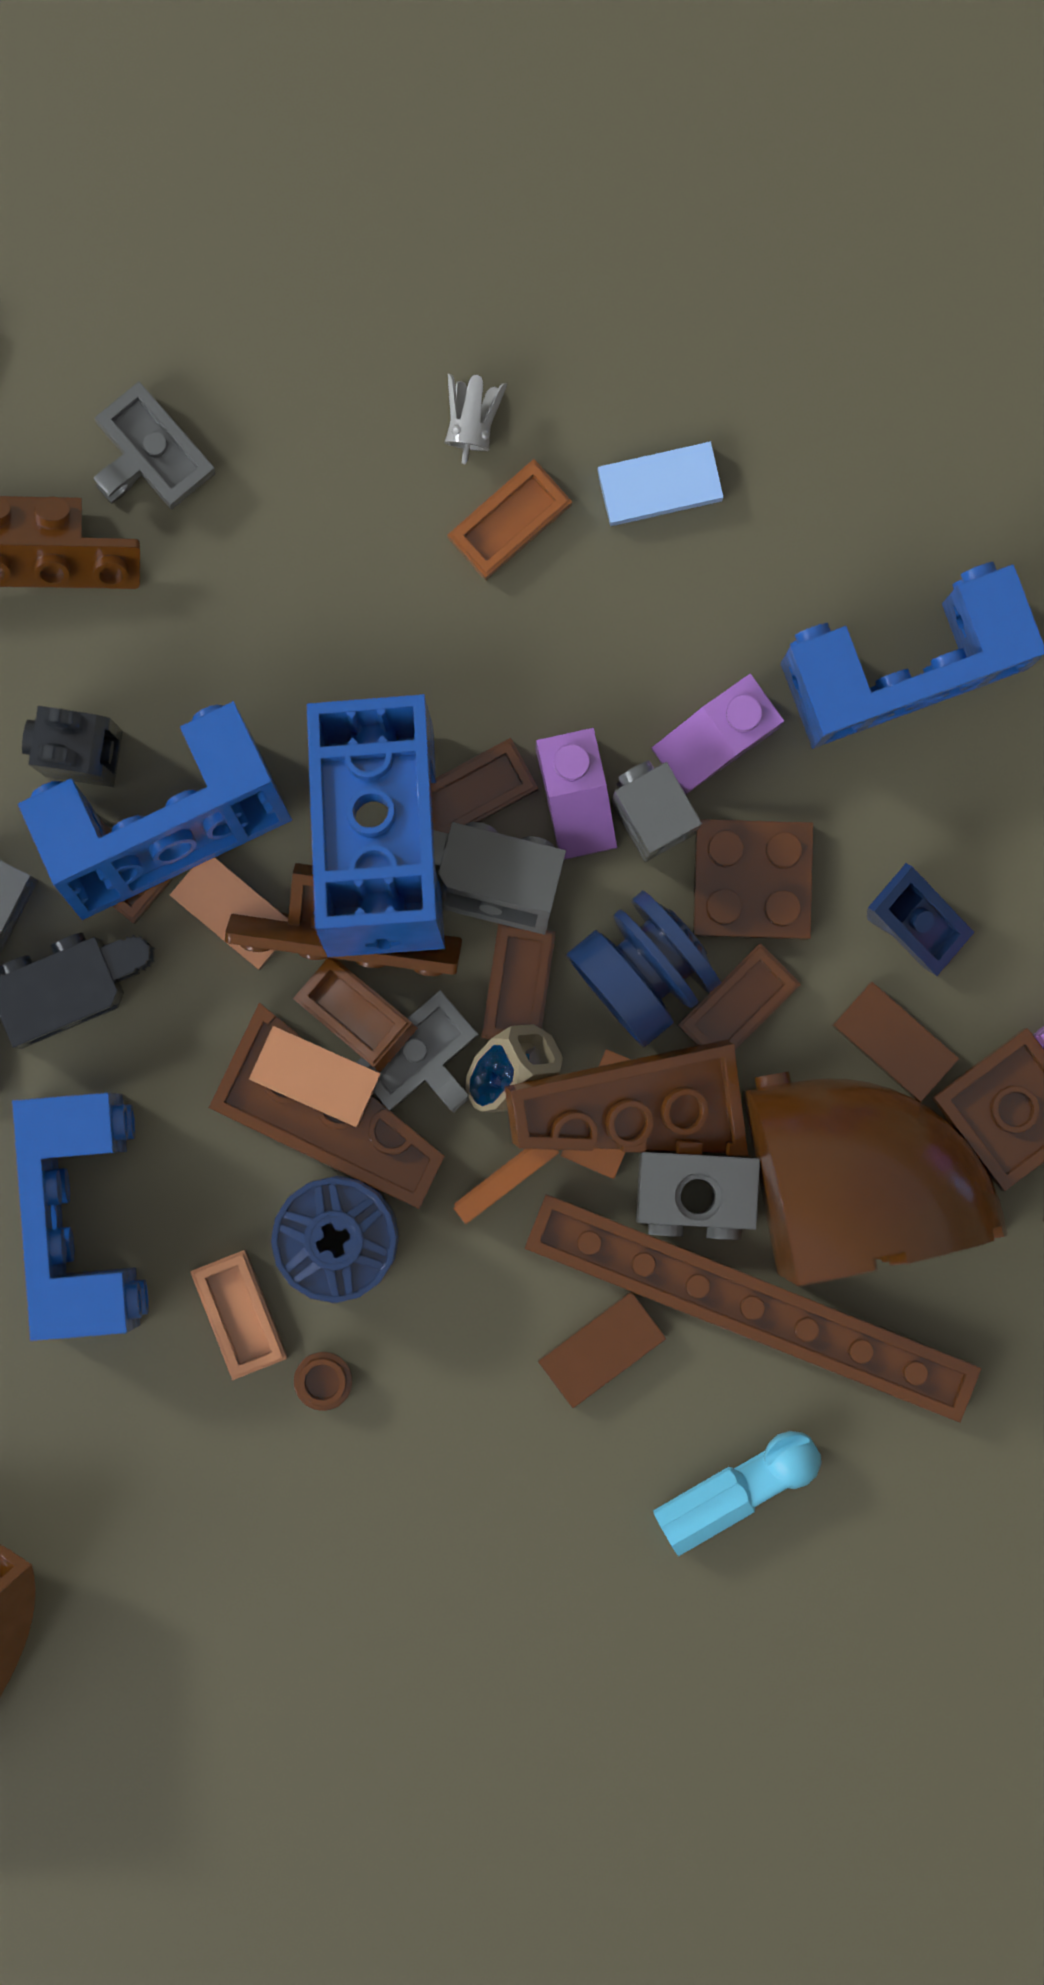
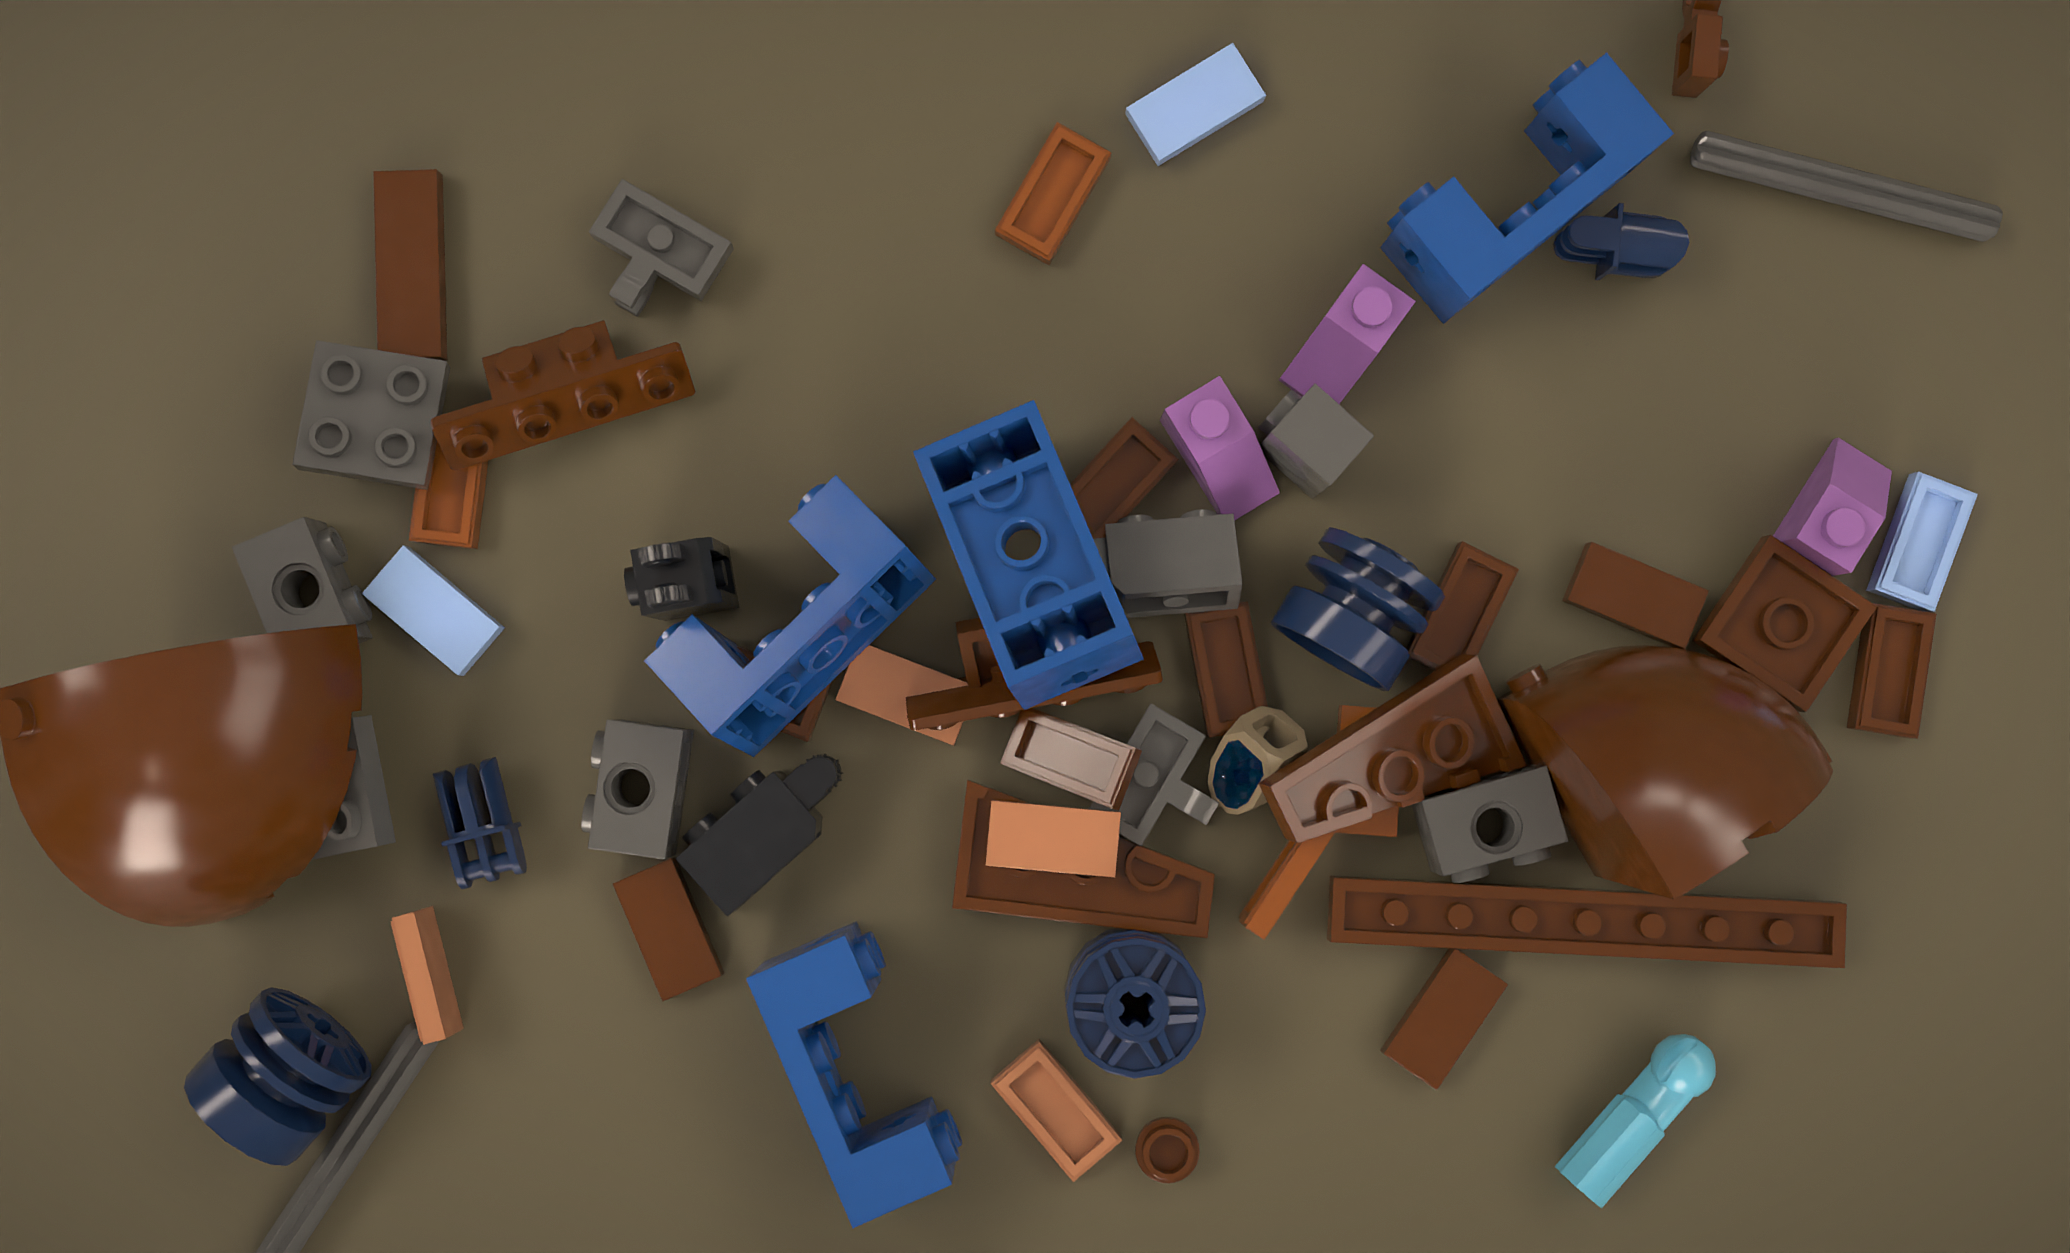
camera: 15 degrees left, 0 degrees up
light grey piece [444,374,507,464] -> none
reddish brown plate [693,819,813,940] -> none
dark blue slope [867,863,974,976] -> none
none -> dark blue arm [1553,203,1690,280]

